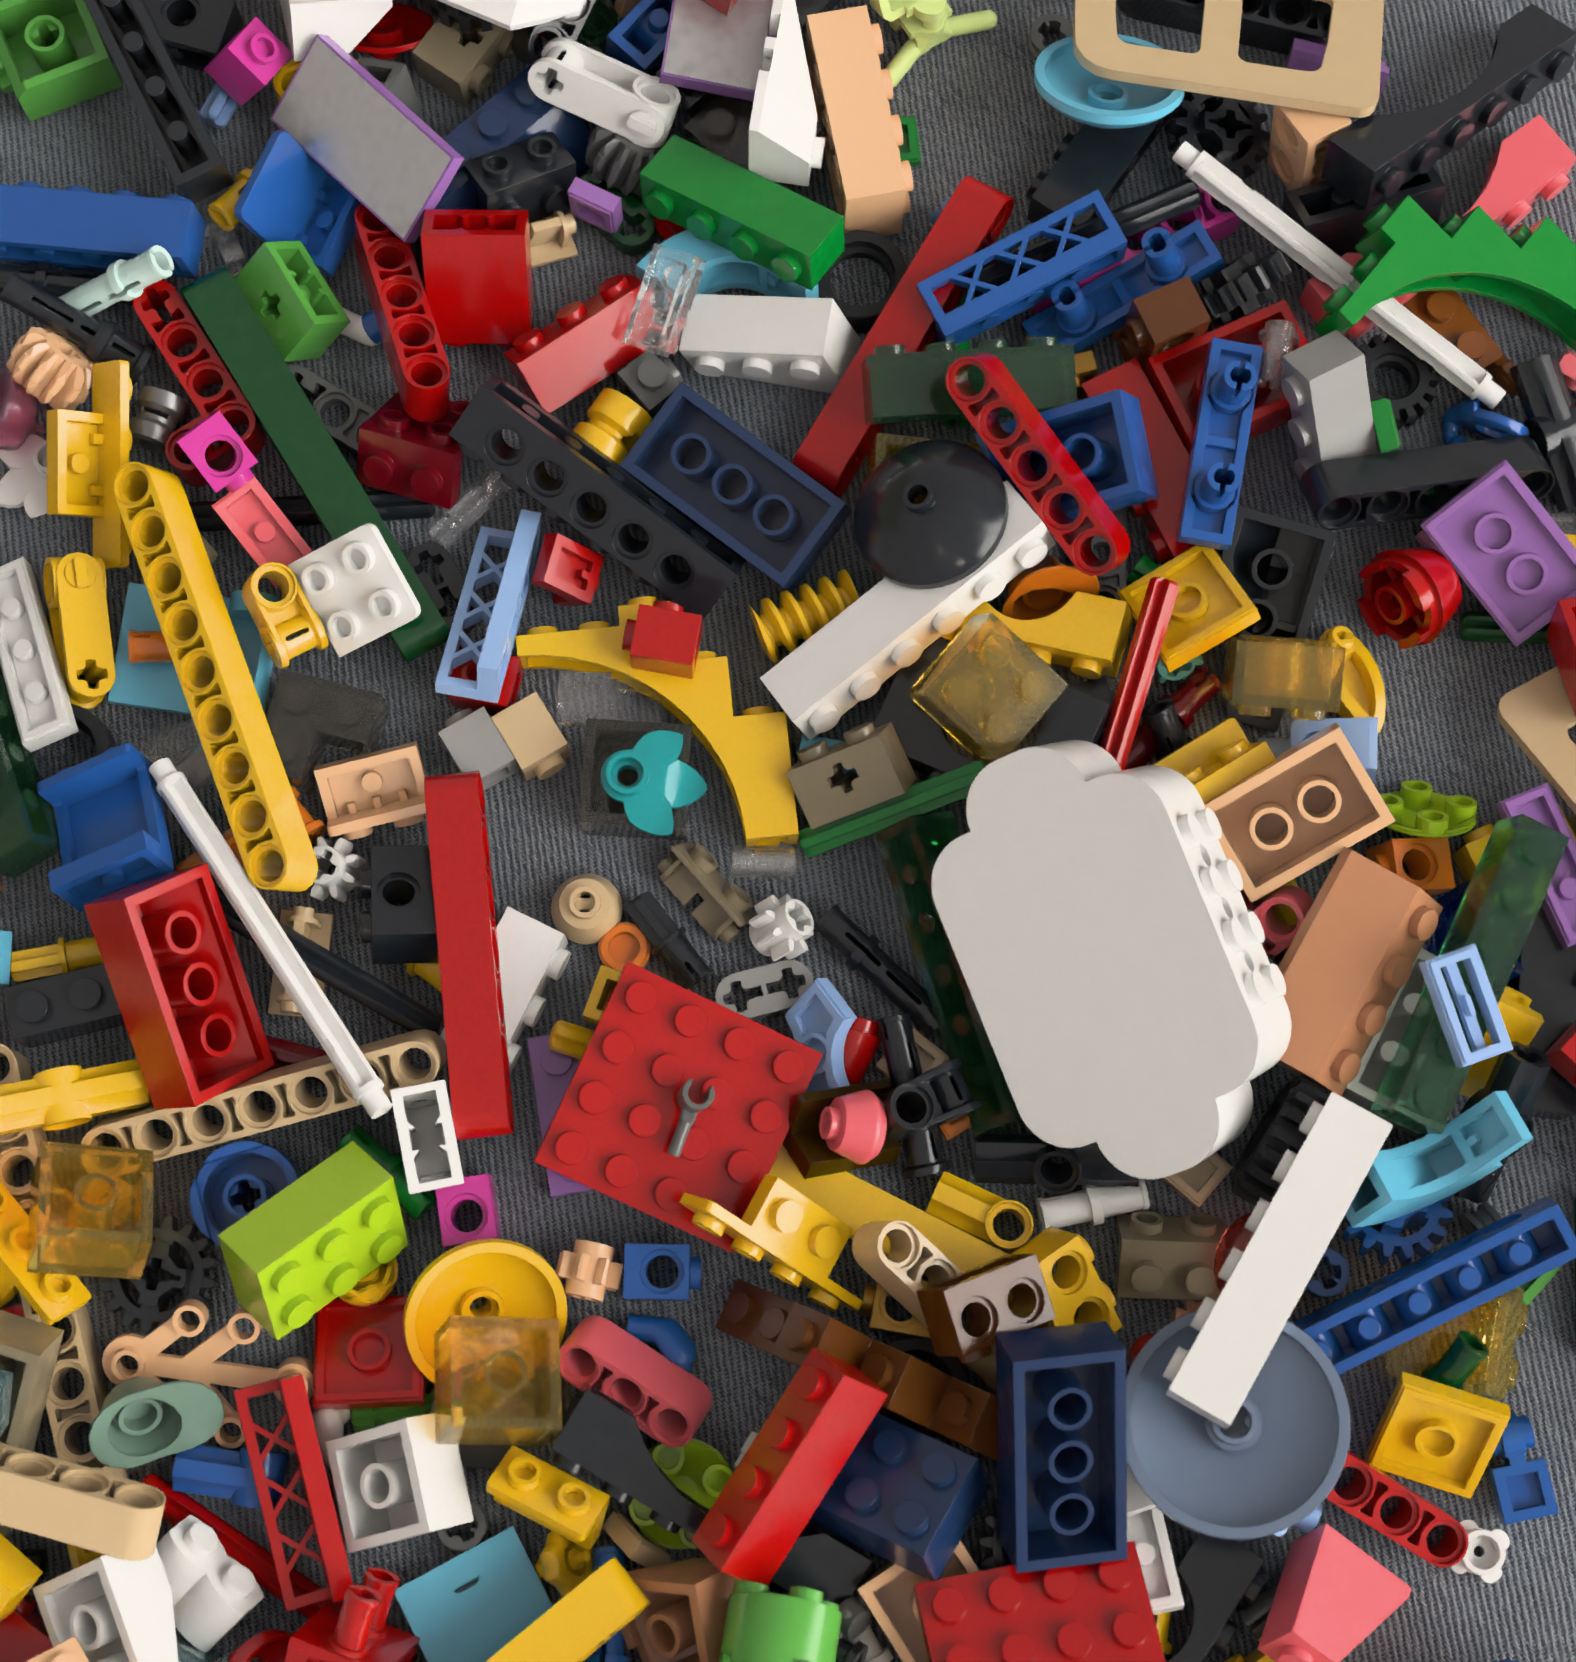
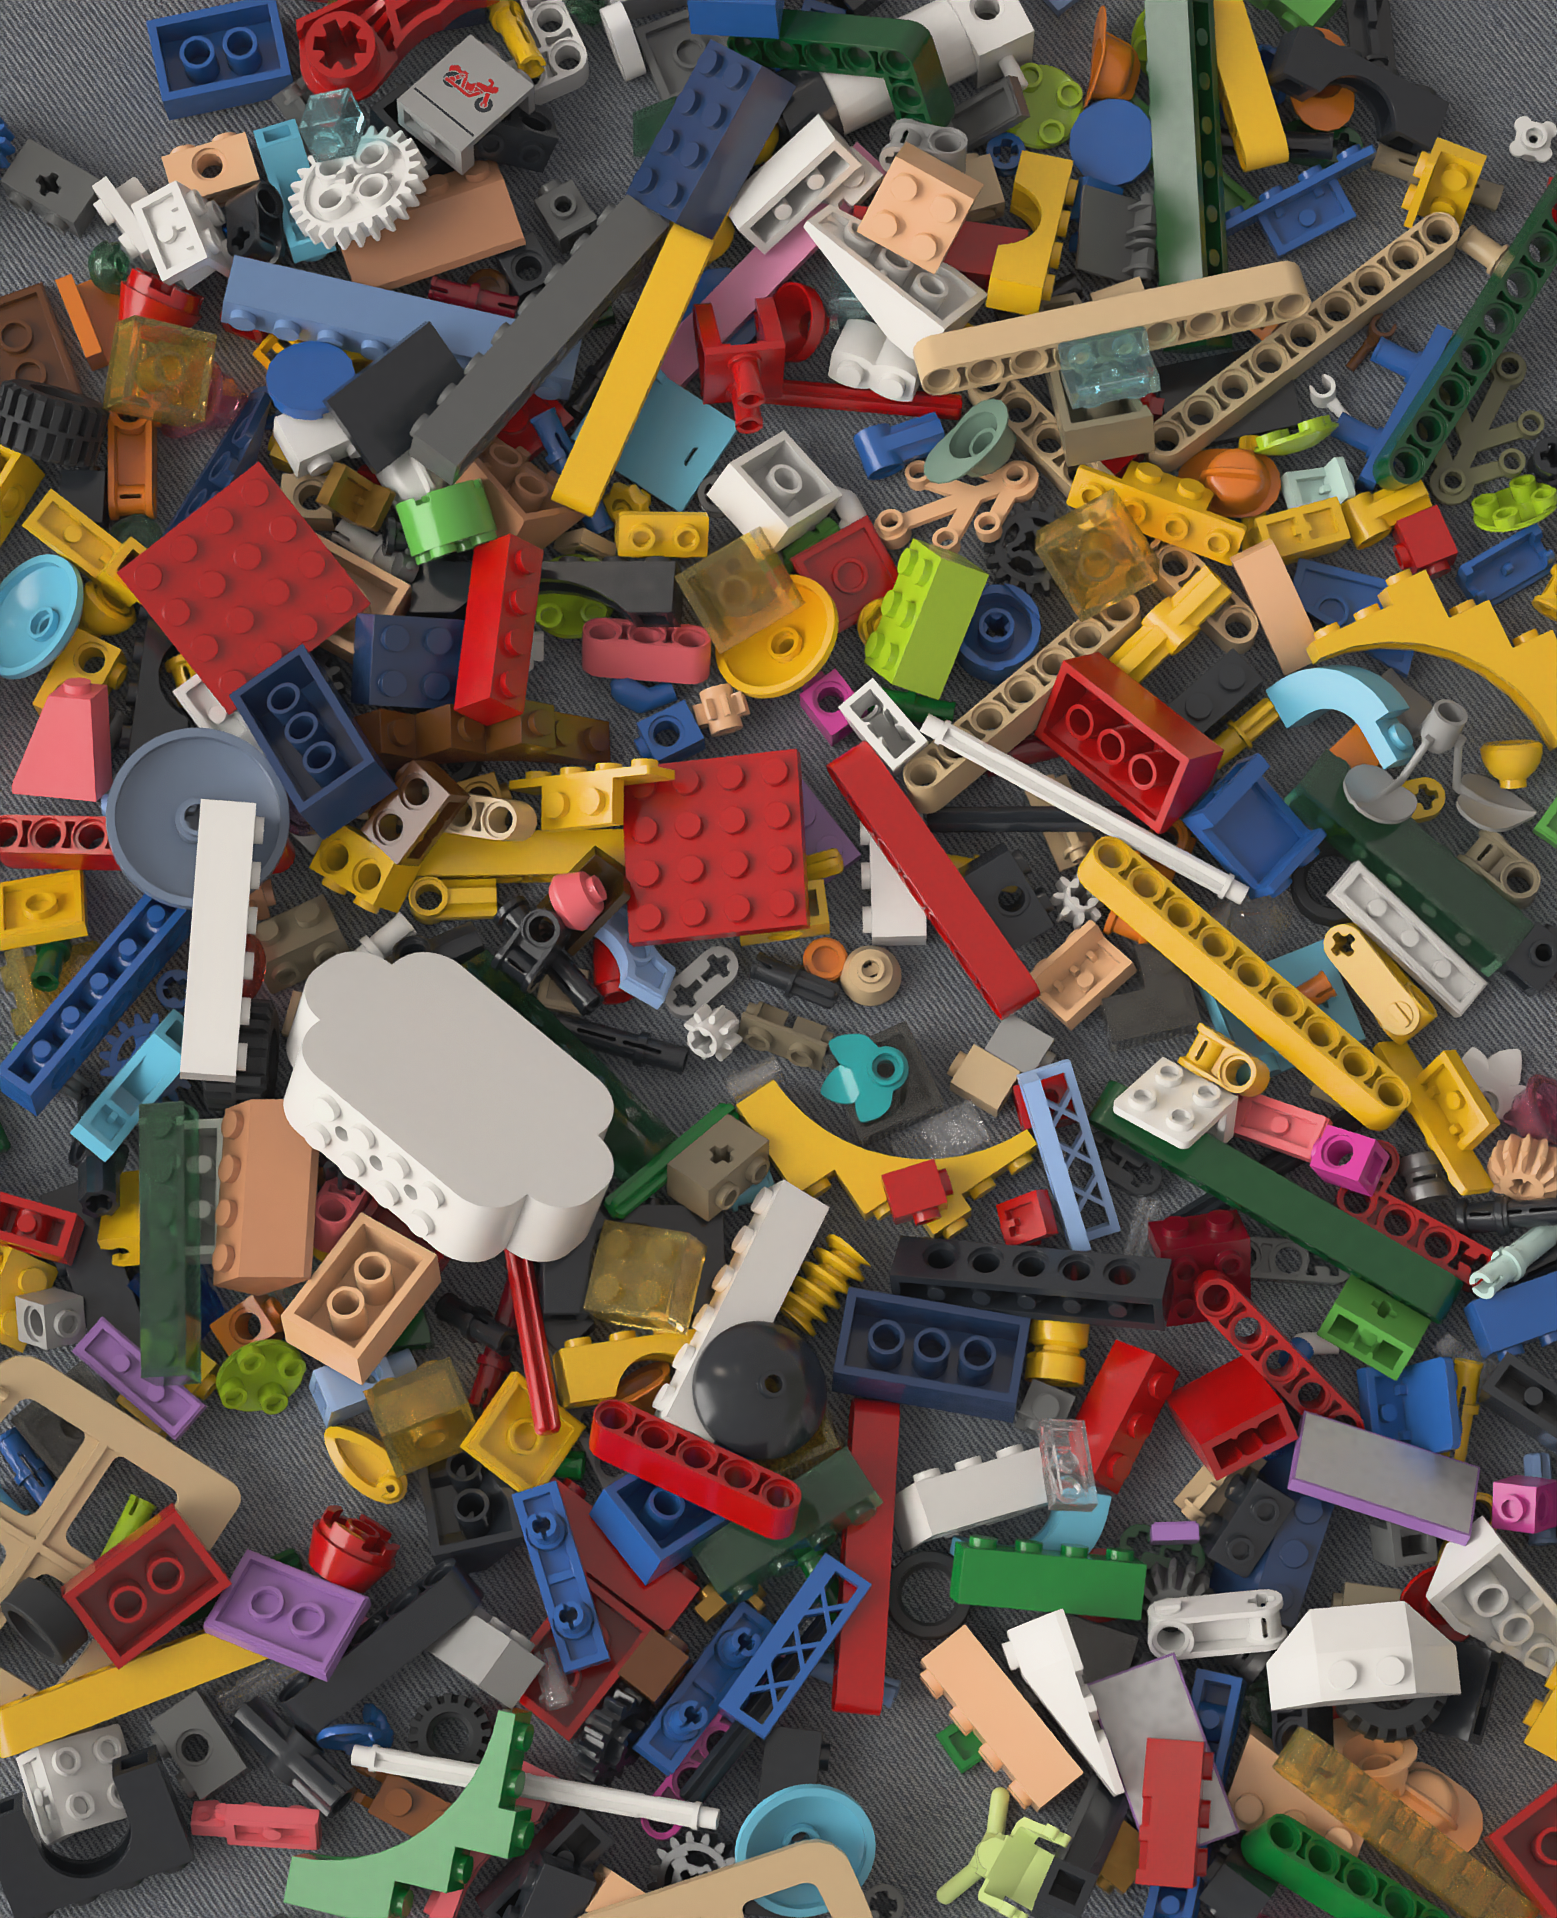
camera: 160 degrees right, 0 degrees up
red fence [233,1373,353,1612] -> none
dark grey hand [667,1078,715,1157] -> none
yellow bracket [1152,718,1276,804] -> none
green tile [1371,398,1401,453] -> none
light blue tile [1418,944,1513,1068] -> none

